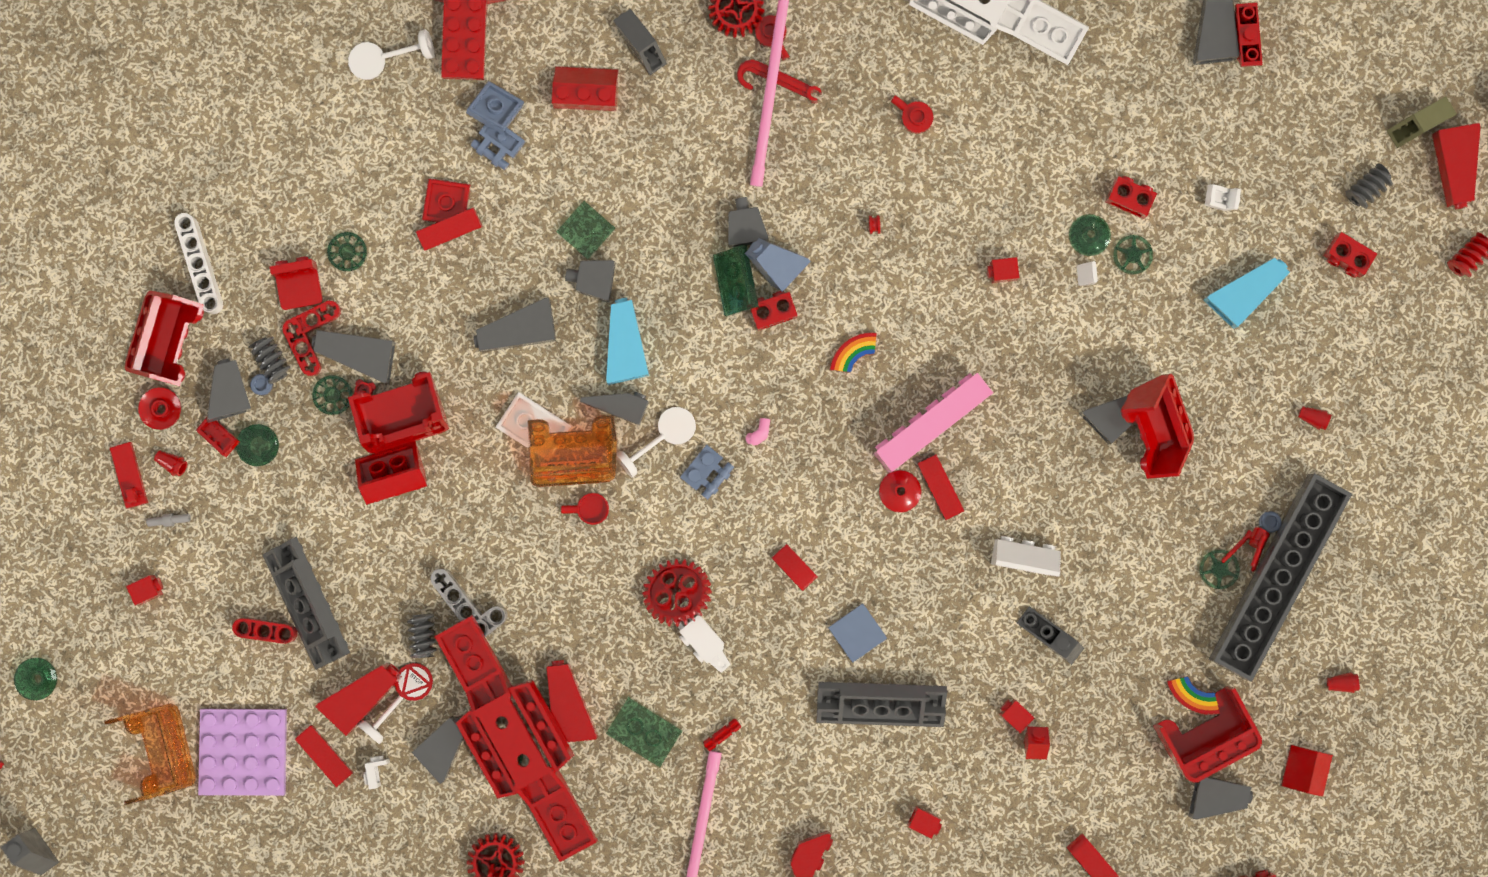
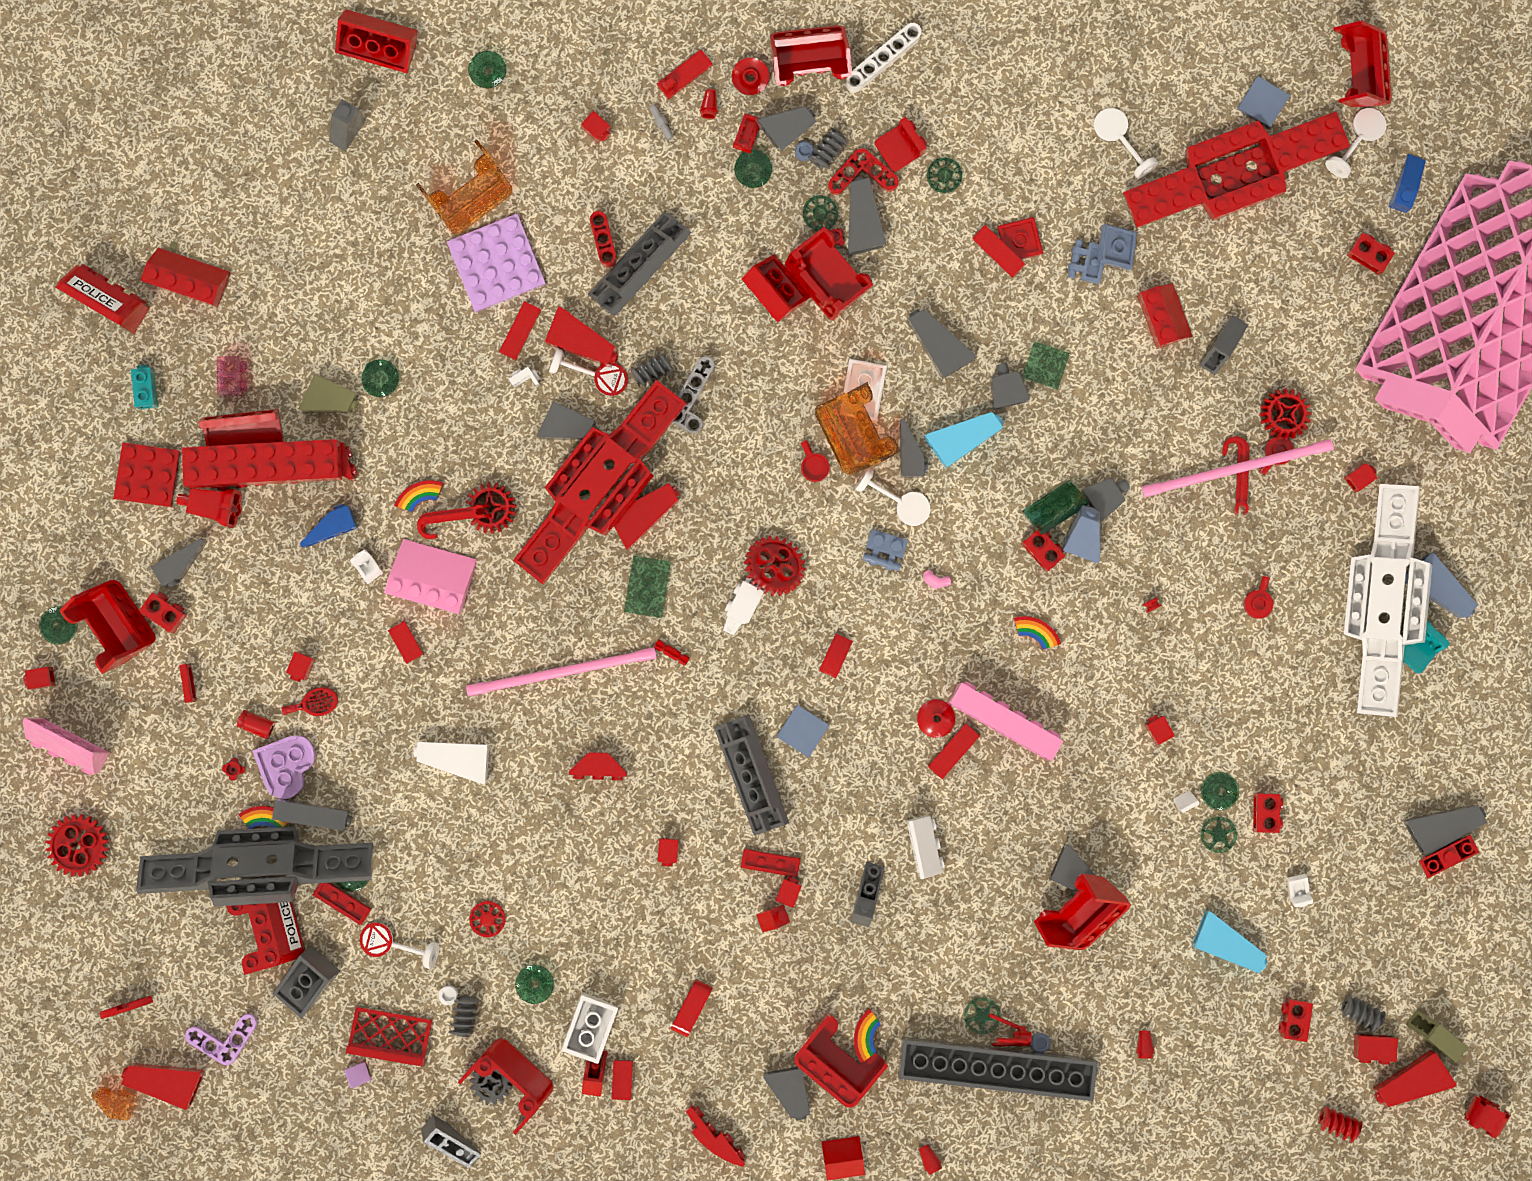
camera: 70 degrees right, 0 degrees up
none -> red tile [740,849,801,877]
none -> red brick [1353,1033,1398,1065]

